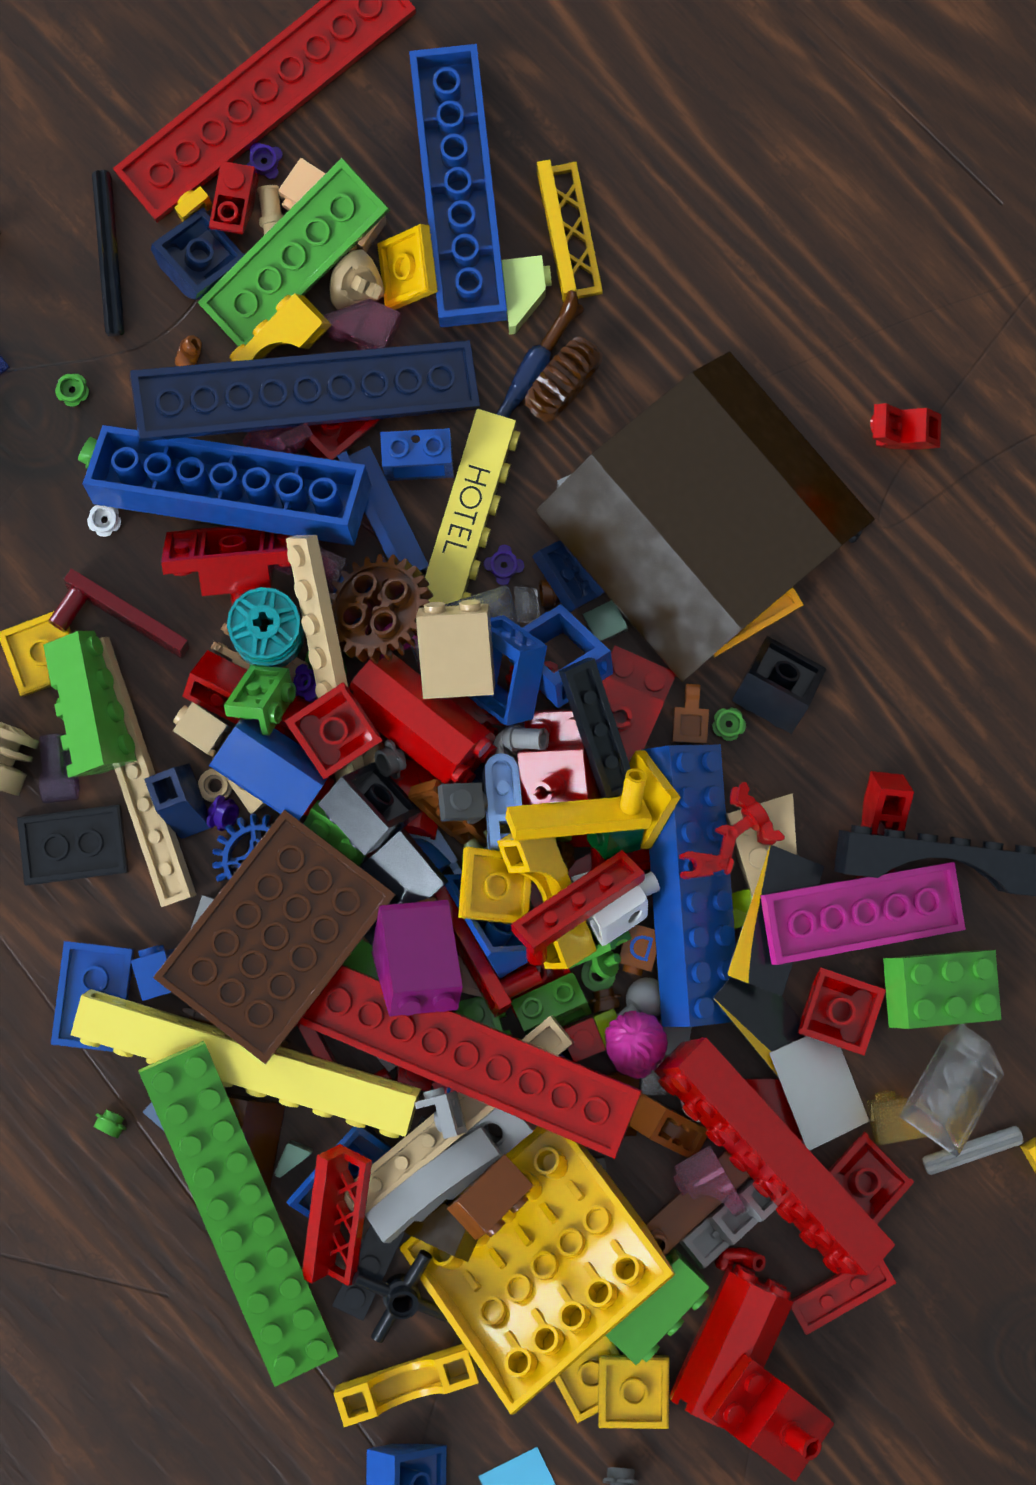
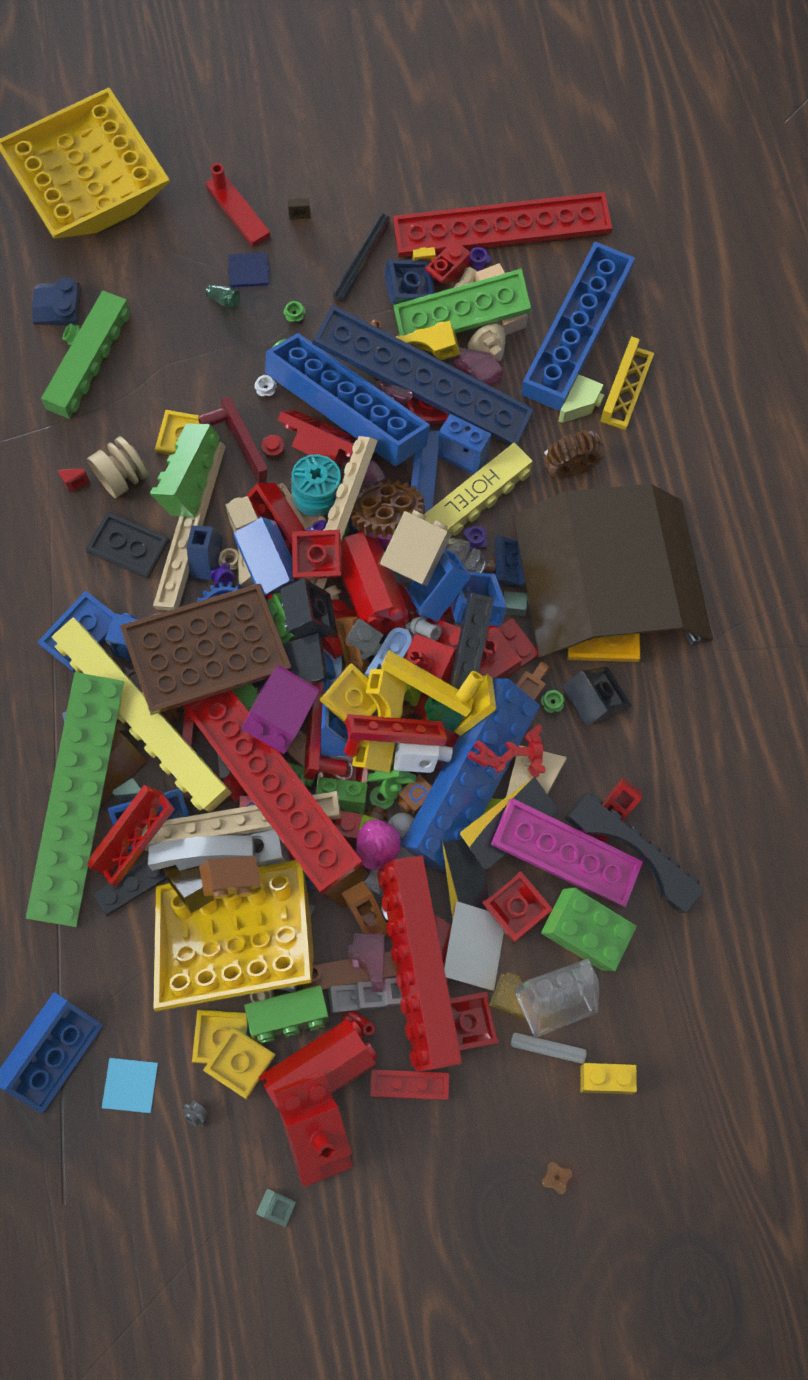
camera: 30 degrees right, 15 degrees down
piece [39,734,80,803] -> none
bright green plate [93,1109,127,1139] -> none
bright green bracket [224,665,296,736] -> none
yellow arch [333,1343,479,1427] -> none
black bar [352,1250,447,1343] -> none
dark grey plate [374,740,406,779] -> none
yellow tile [377,224,438,310] -> none
light grey bracket [414,1087,467,1139] -> none
dark blue piece [496,290,584,418] -> none
red brick [870,403,941,450] -> none
none -> red plate [261,435,284,457]

